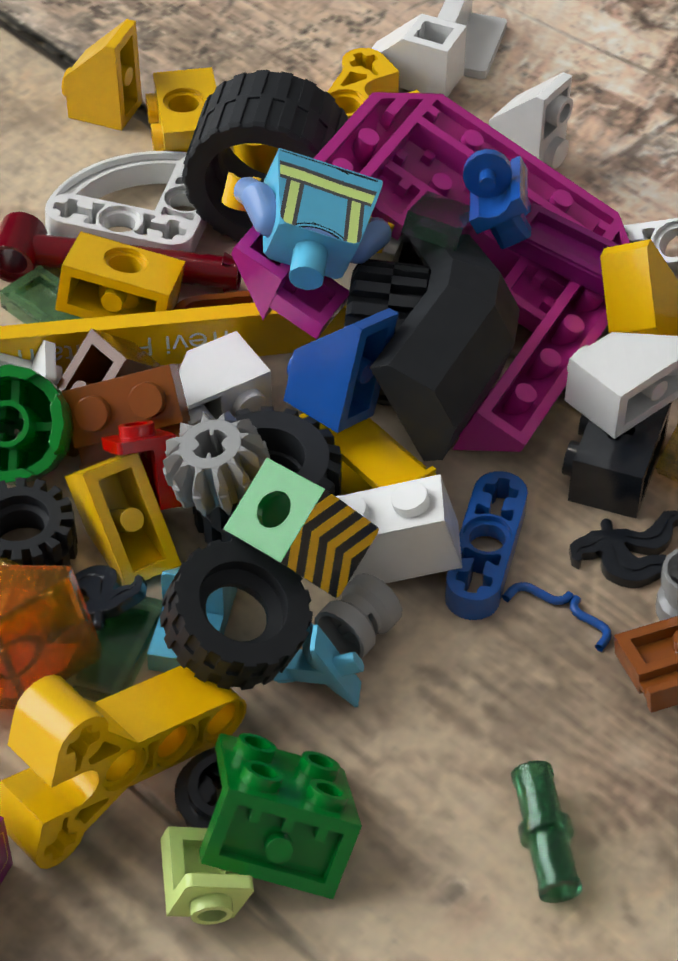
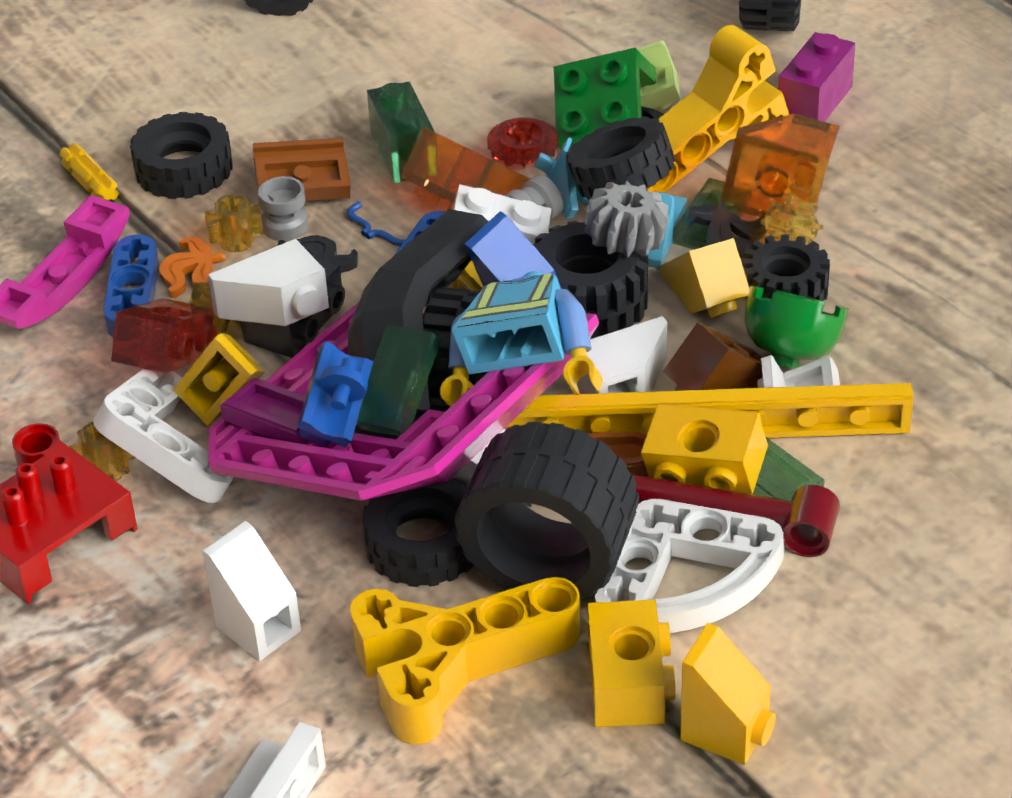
camera: 170 degrees left, 5 degrees down
dark orange plate [61,364,191,470] -> none
red bracket [102,421,183,510] -> none
piece [223,458,379,598] -> none
white slope [371,14,467,97] -> none
clear green pin [511,760,583,903] -> none
none -> clear green brick [367,81,437,183]
none -> clear orange slope [400,127,531,211]
none -> clear red gear [487,117,559,168]

